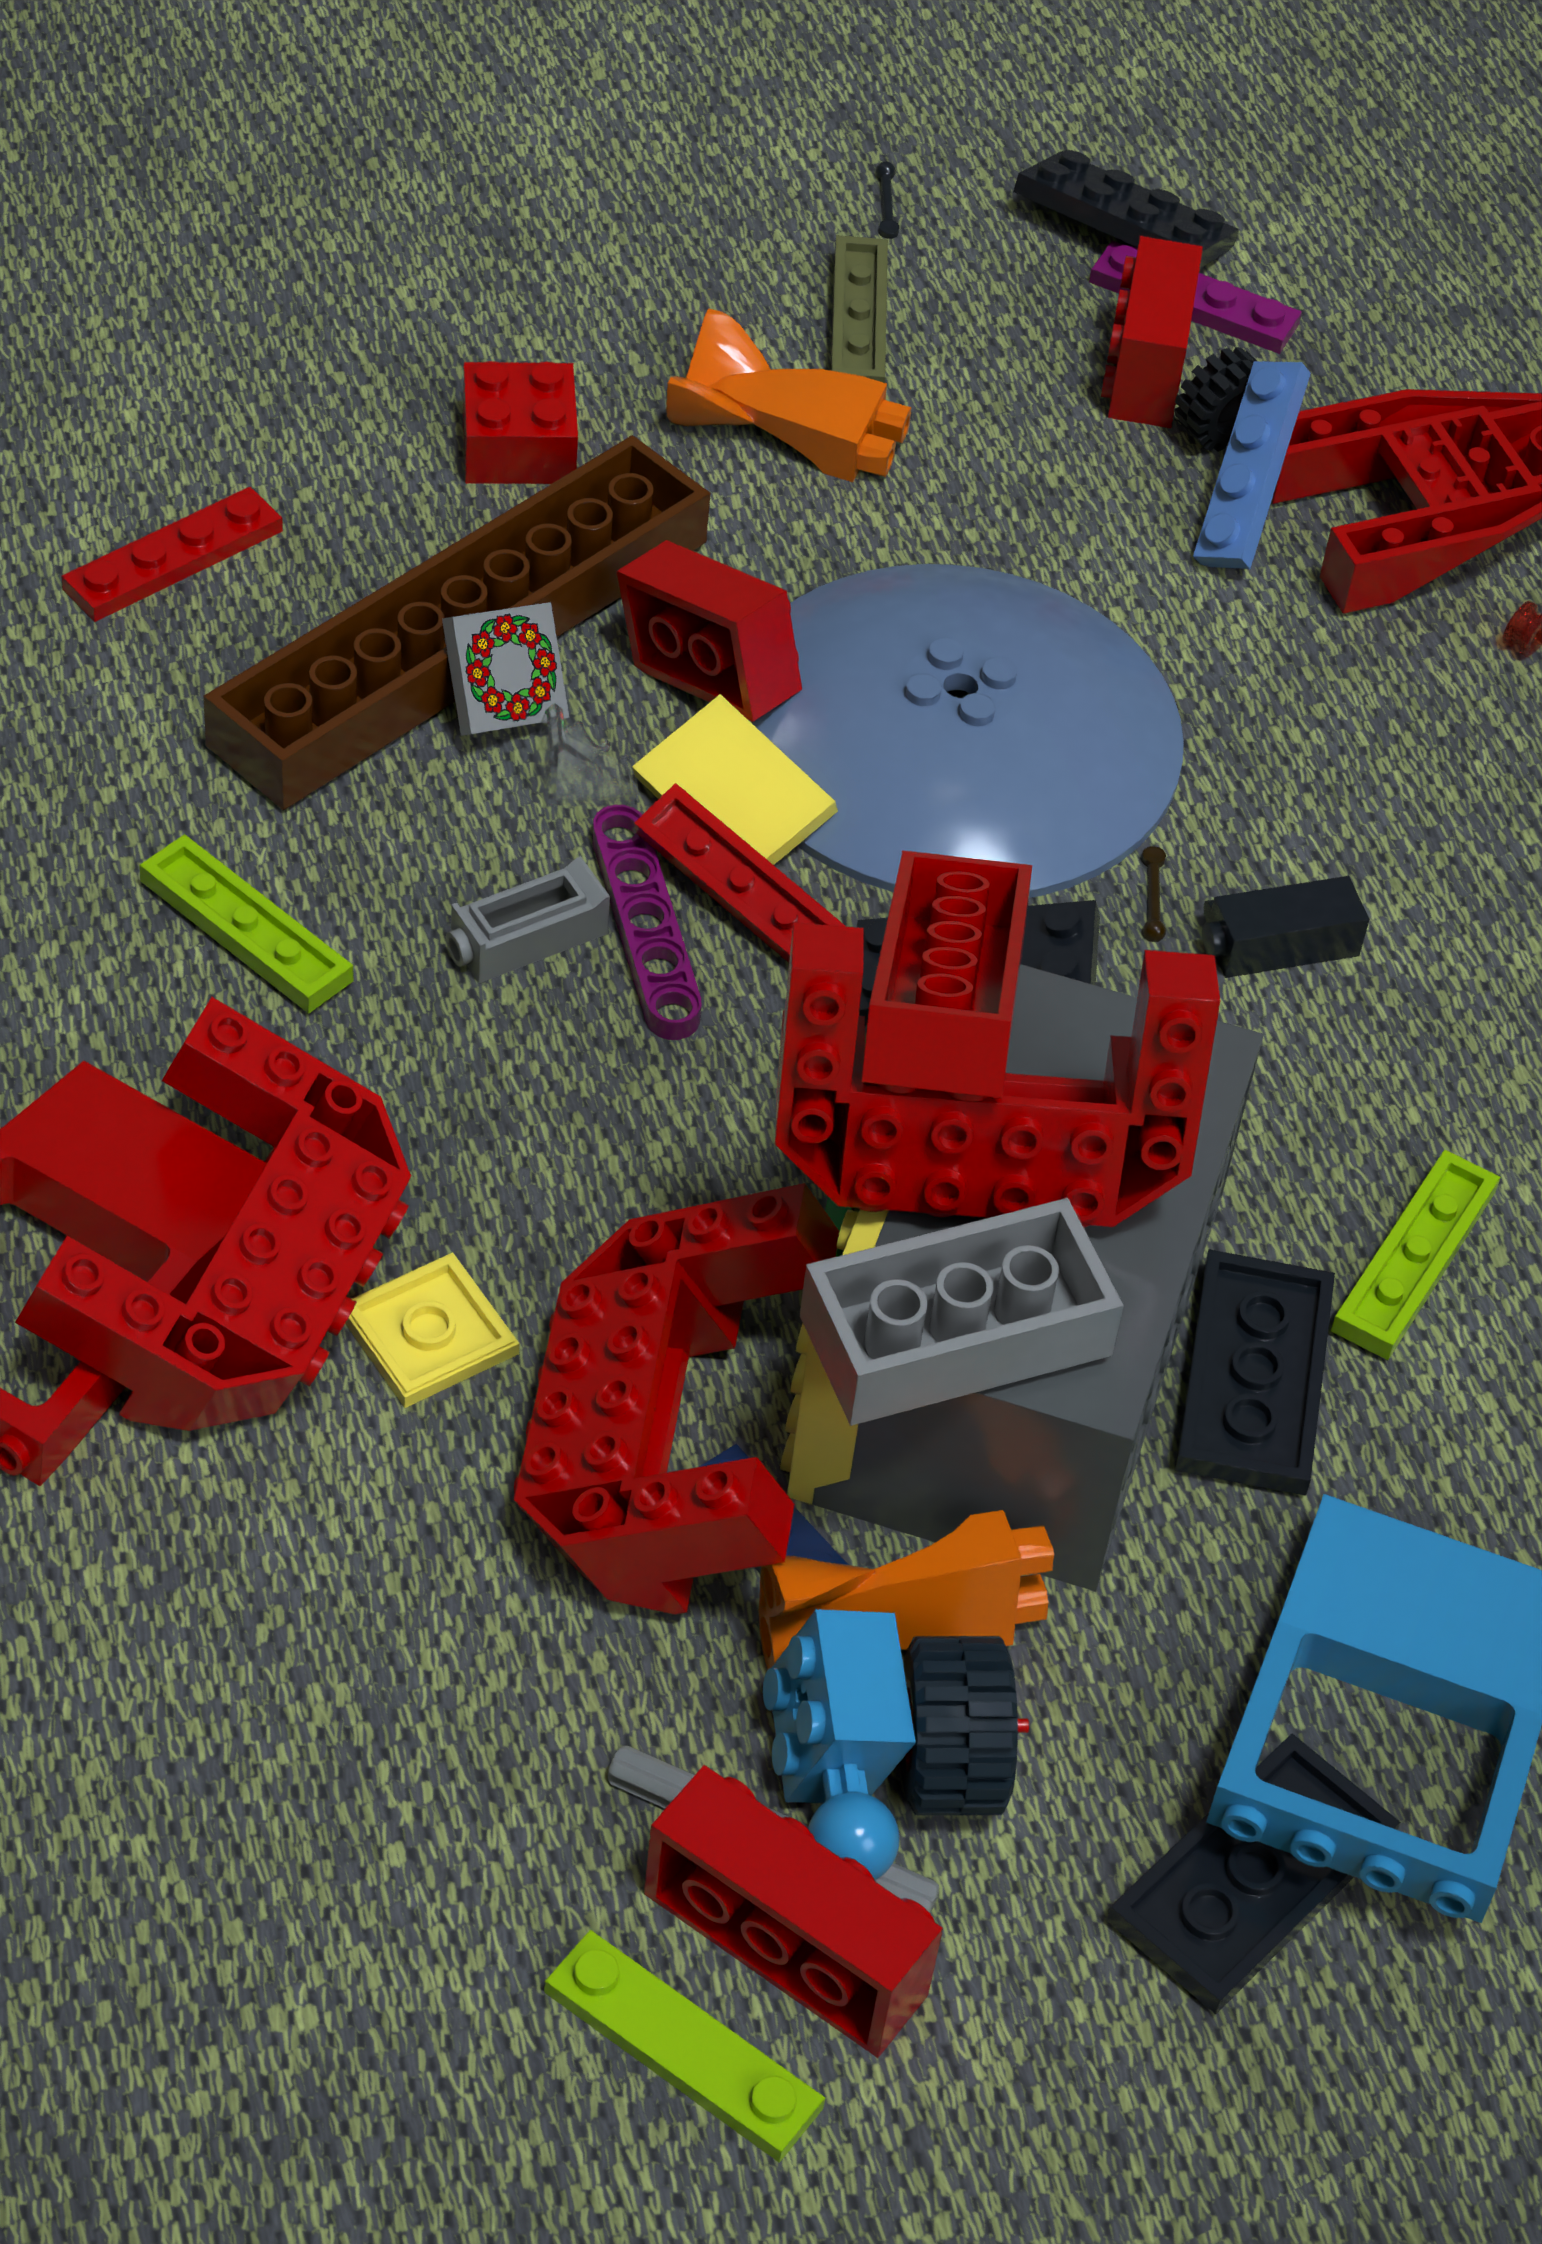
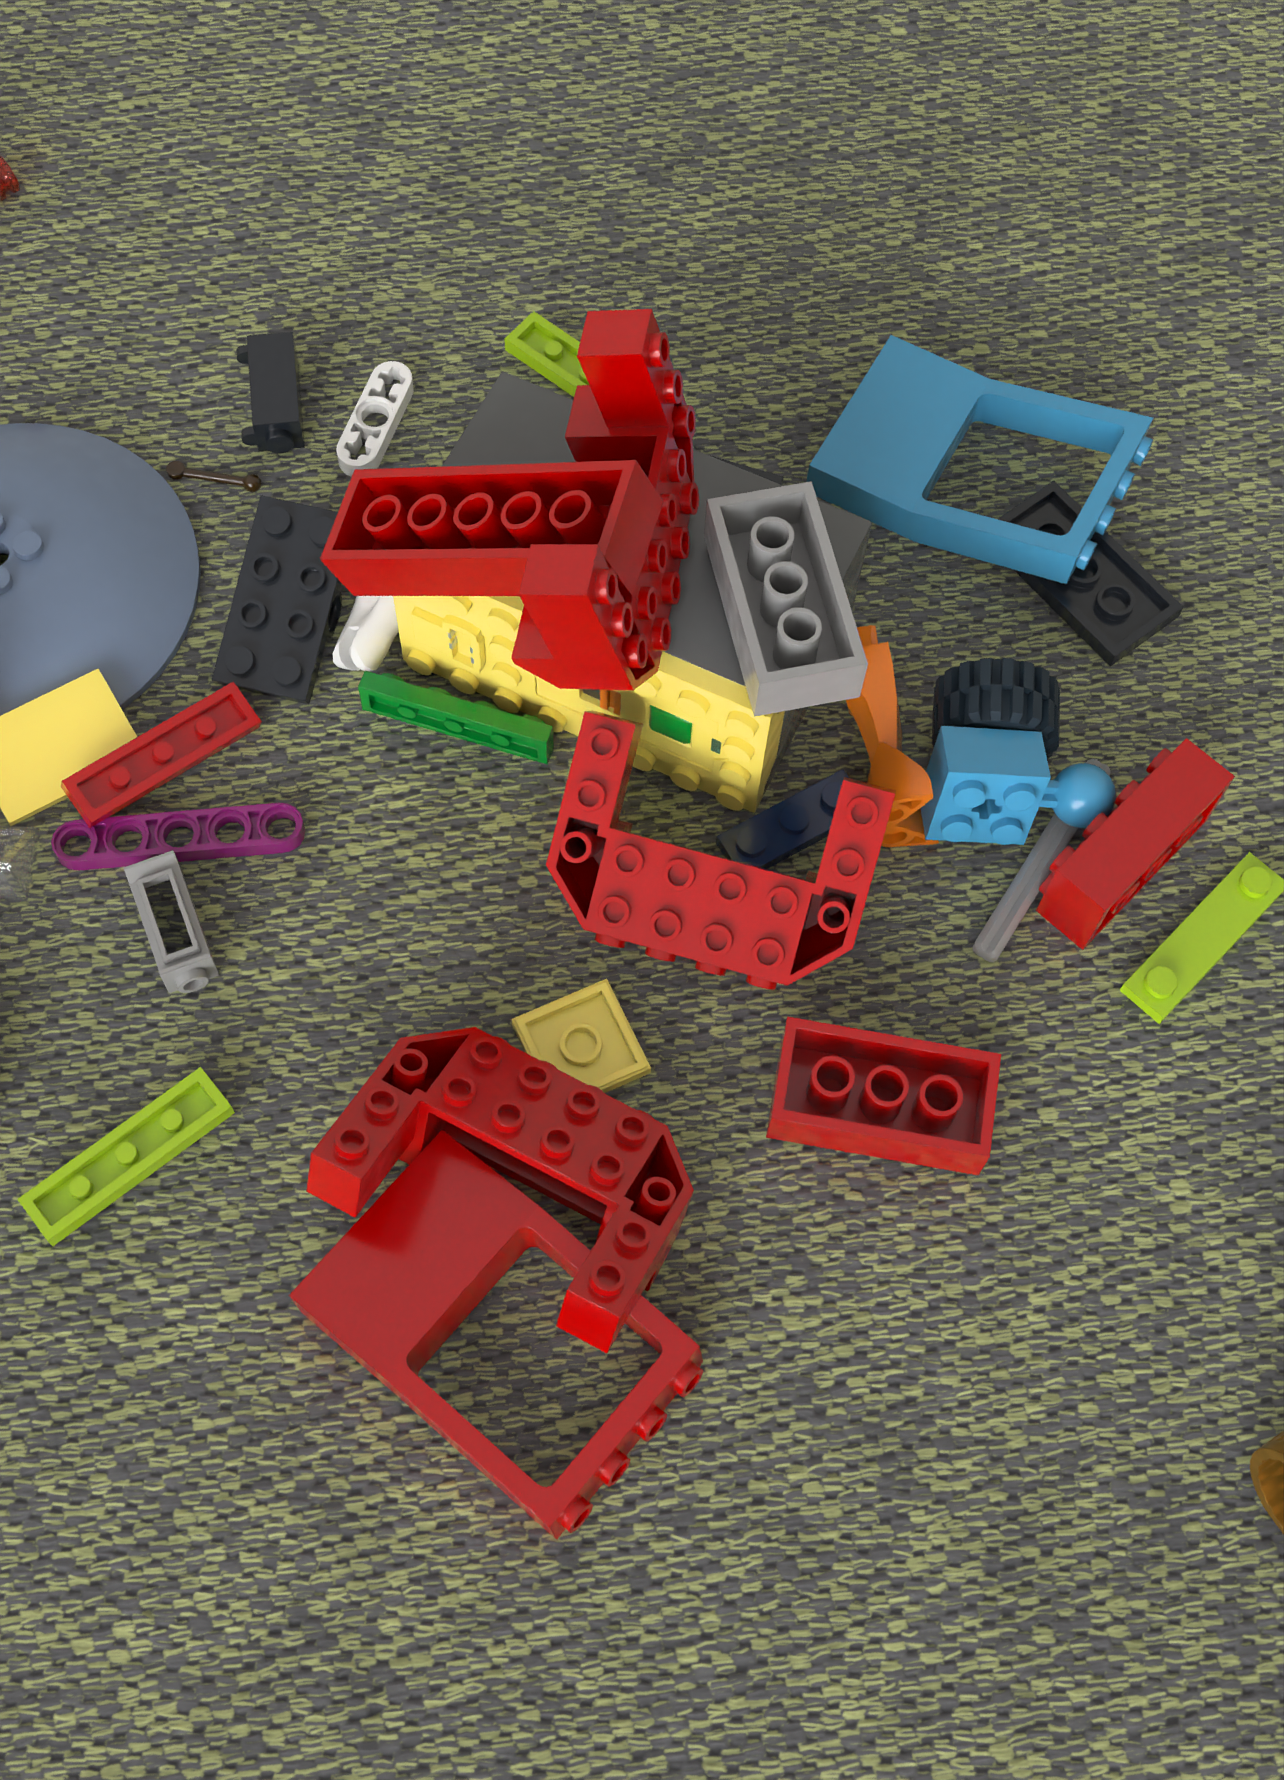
camera: 80 degrees left, 15 degrees up
none -> white beam [336,361,414,477]
none -> red brick [766,1016,1001,1175]

